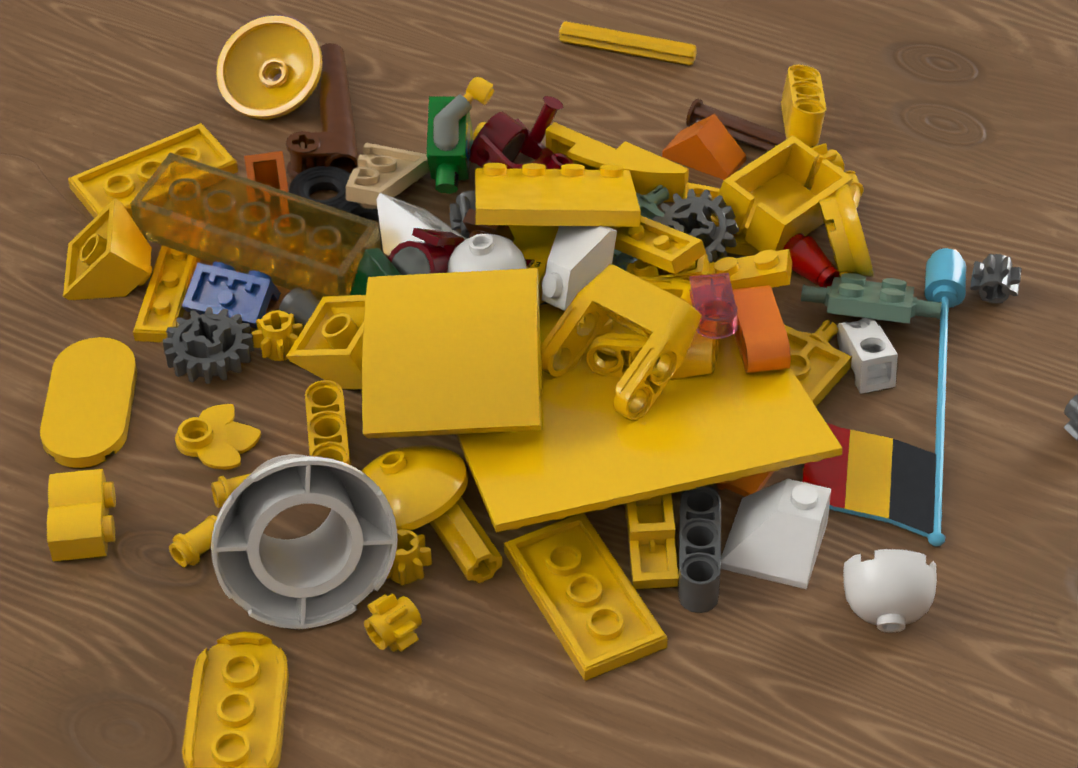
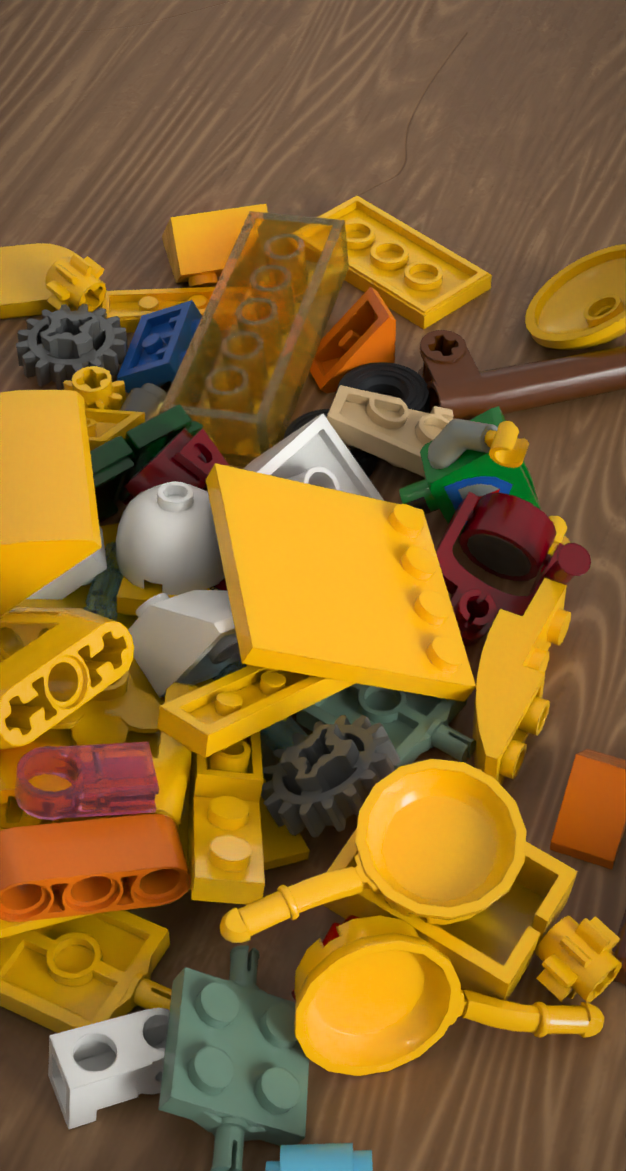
camera: 80 degrees right, 0 degrees up
none -> yellow gear [45,253,106,312]
none -> yellow piece [220,759,527,943]

